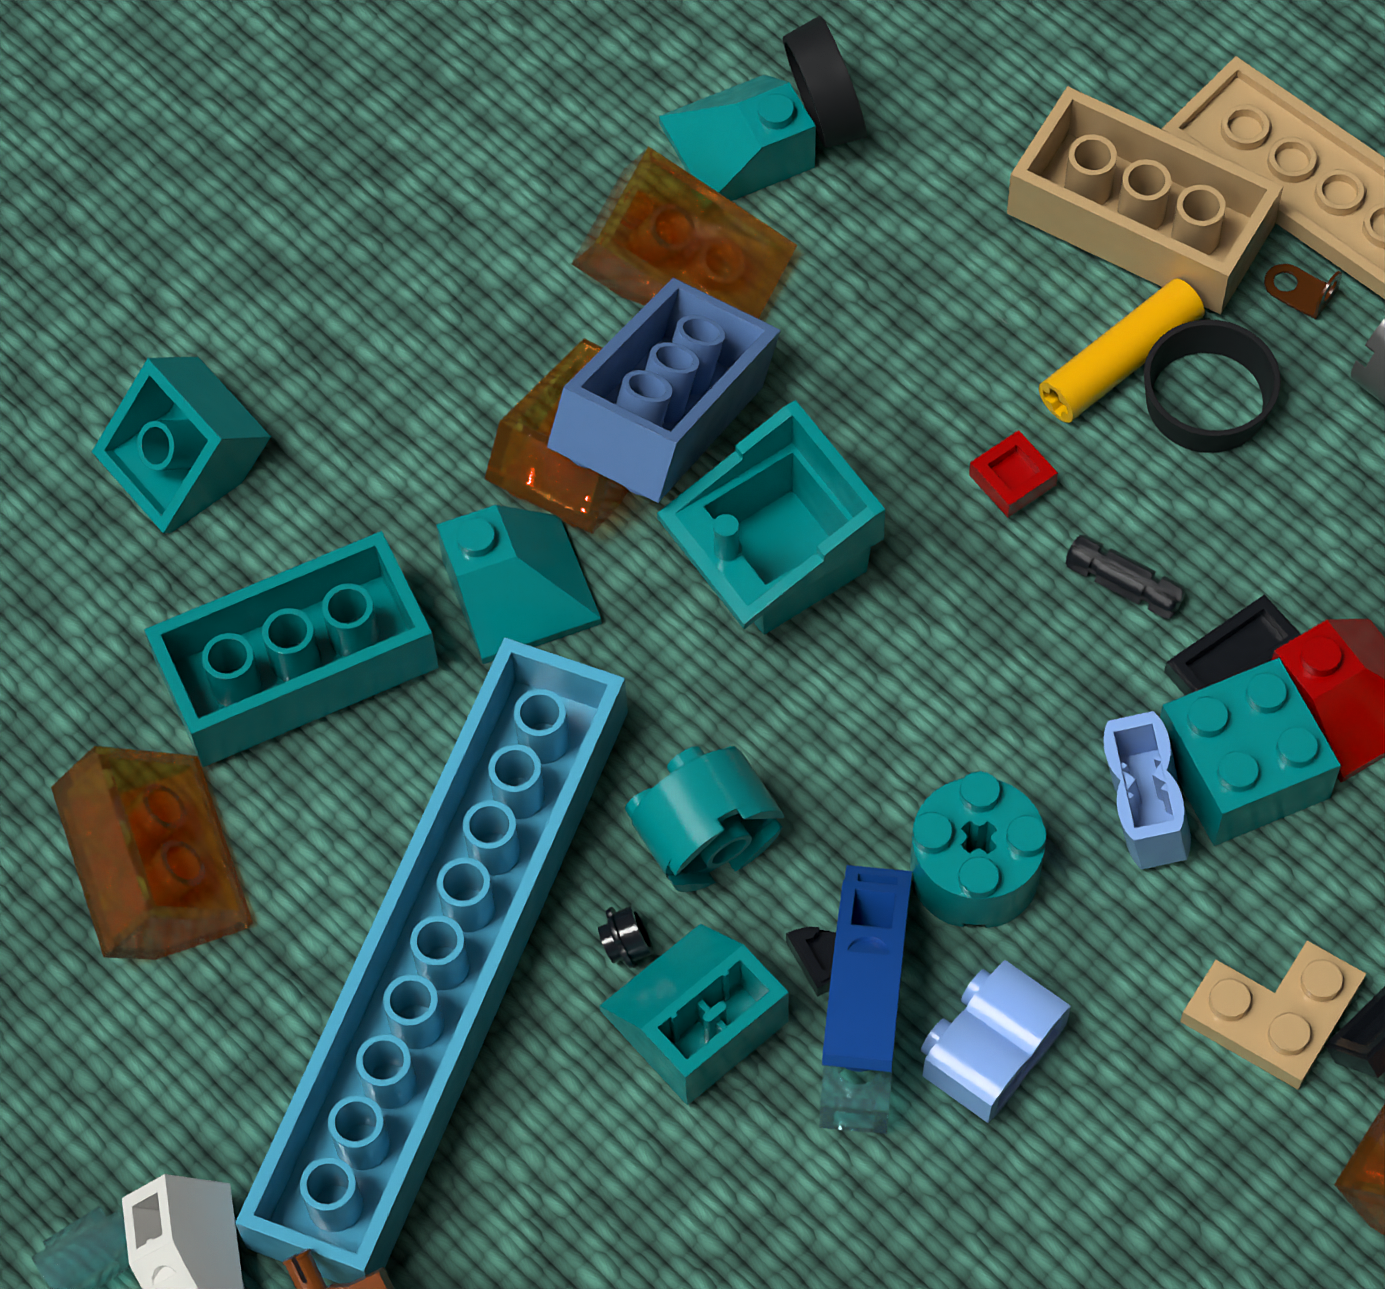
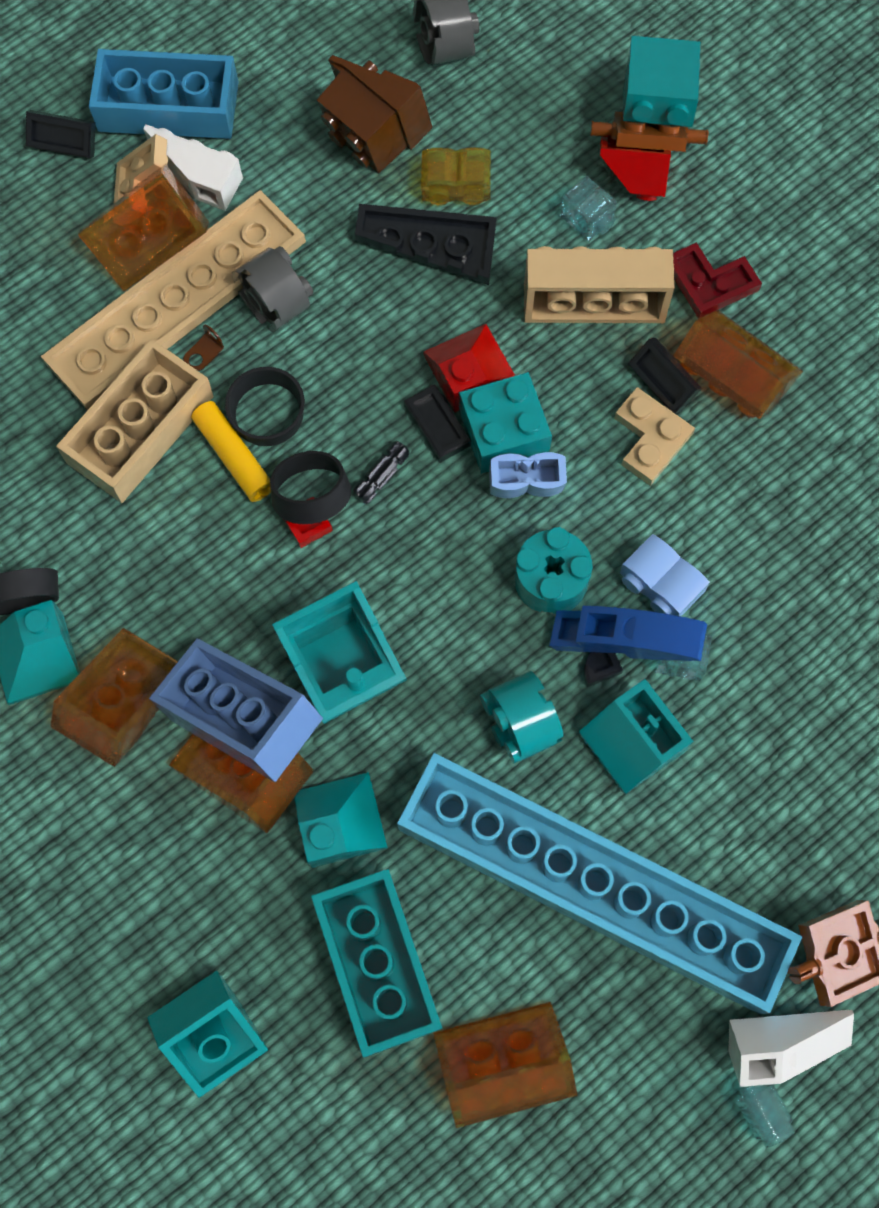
camera: 85 degrees left, 10 degrees up
black plate [598,905,653,968] -> none
none -> black tyre [270,451,351,524]

